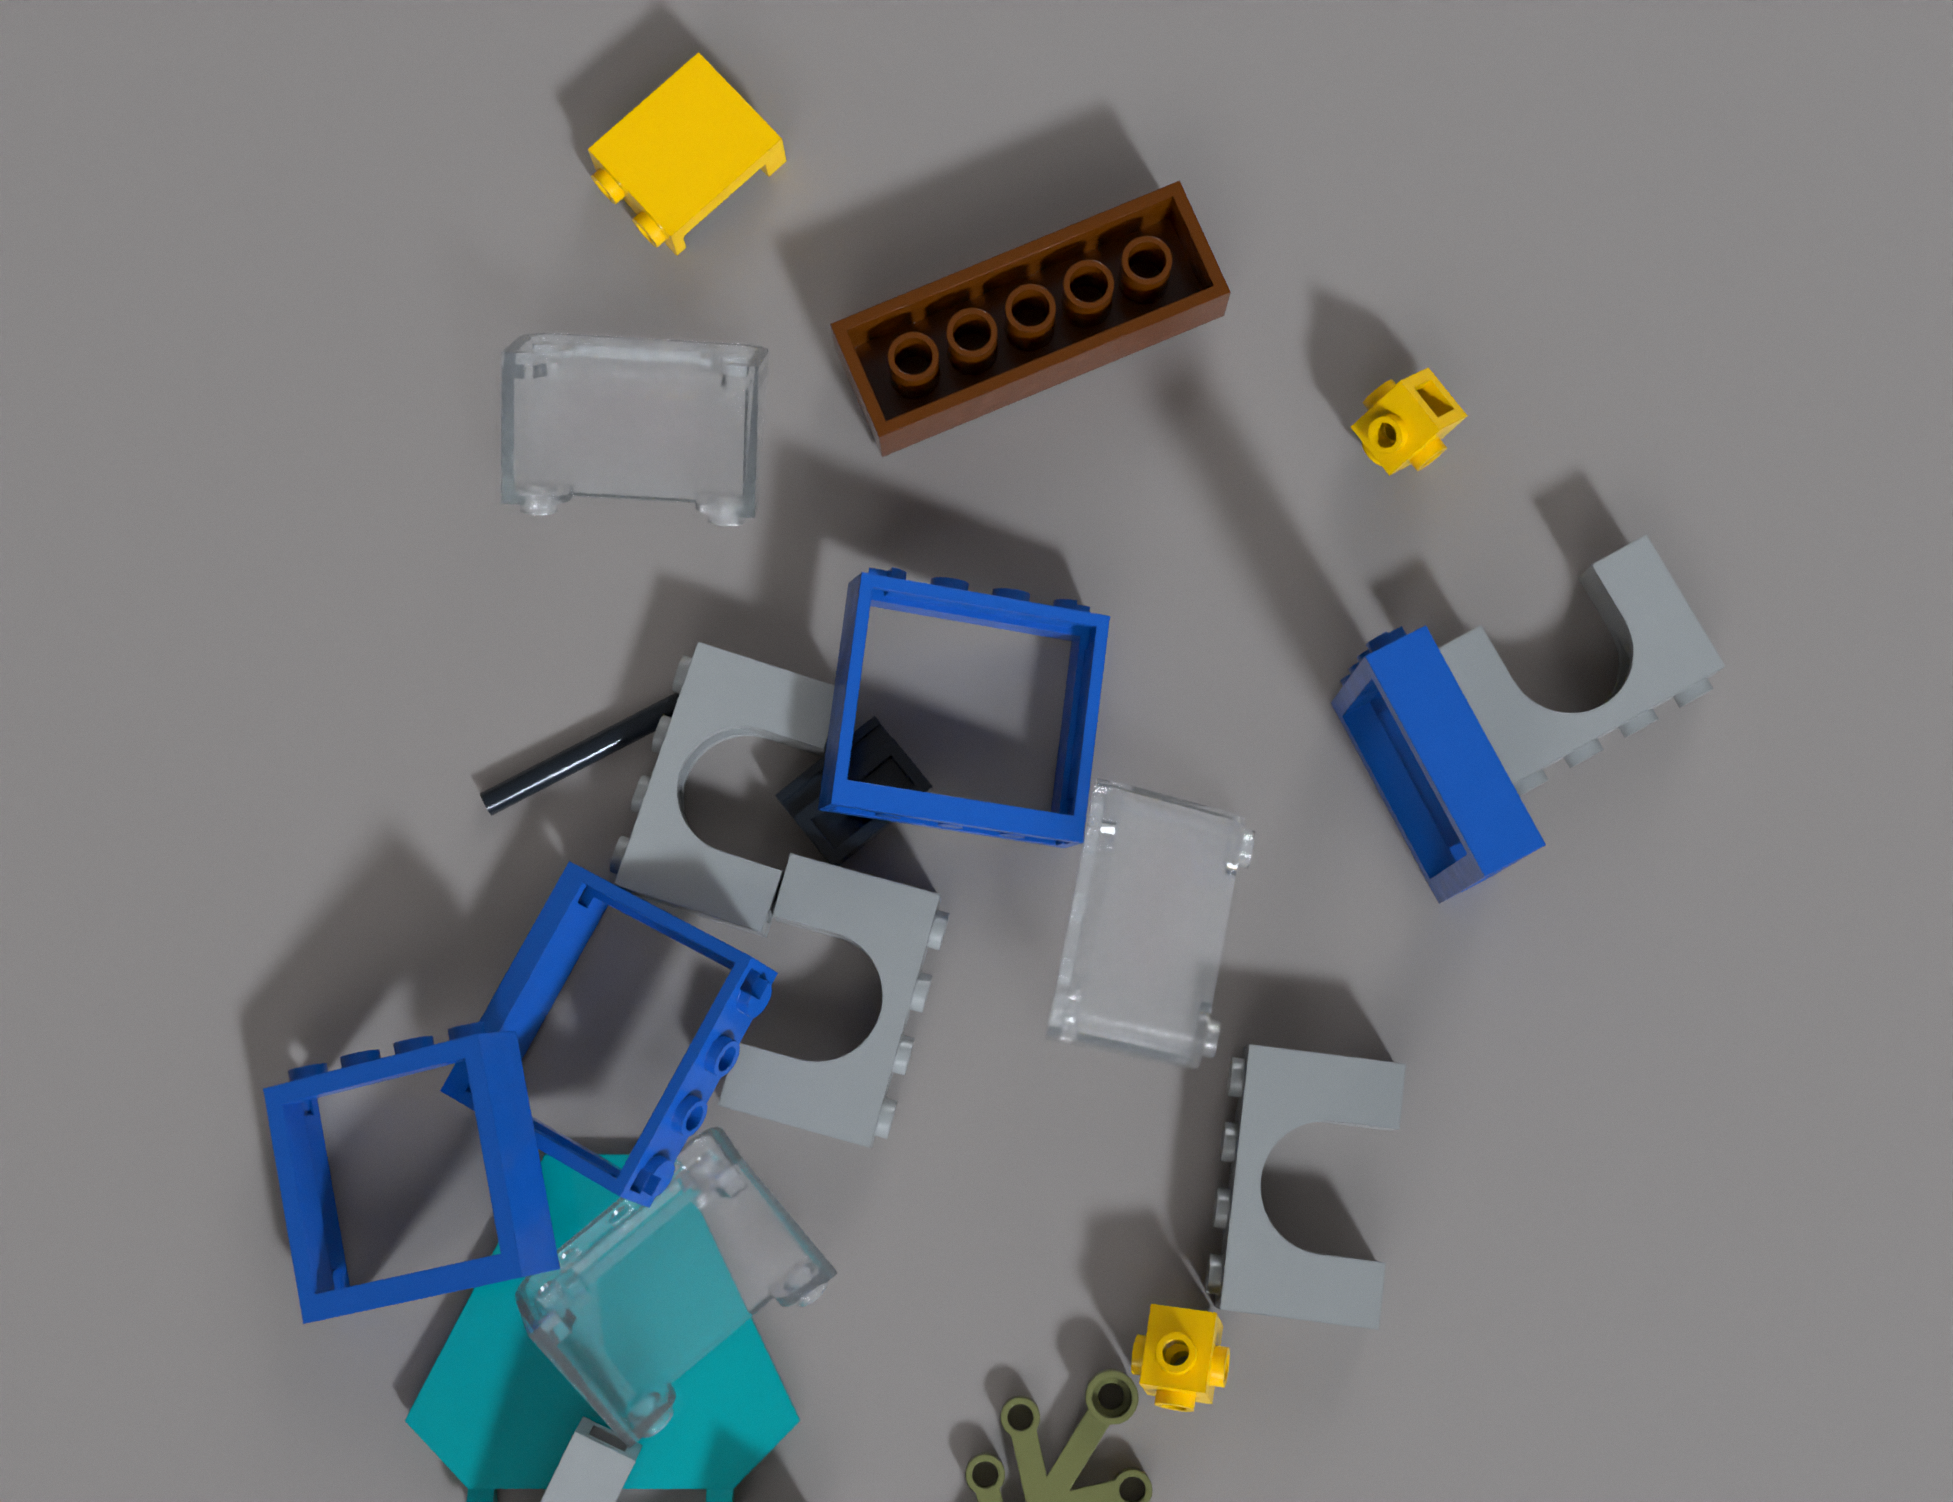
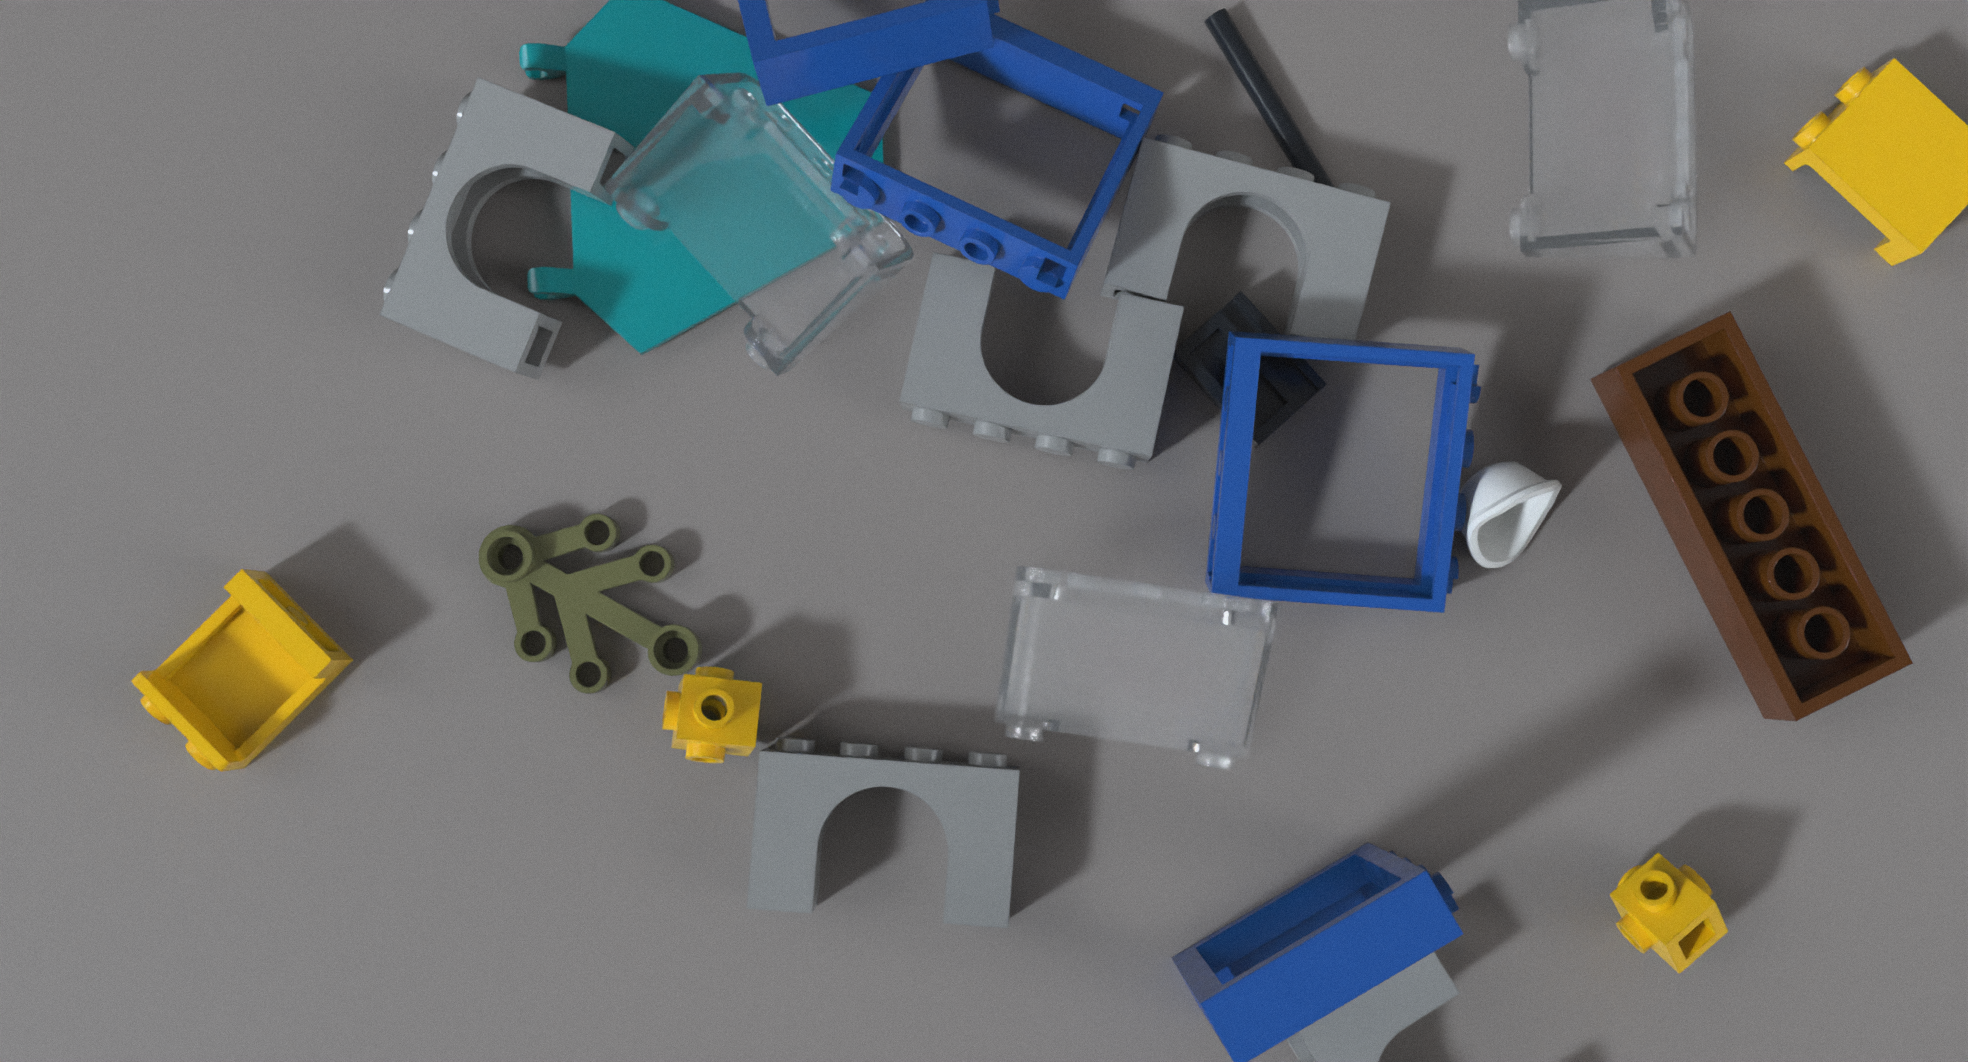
camera: 85 degrees right, 5 degrees up
none -> white helmet [1459,461,1562,568]

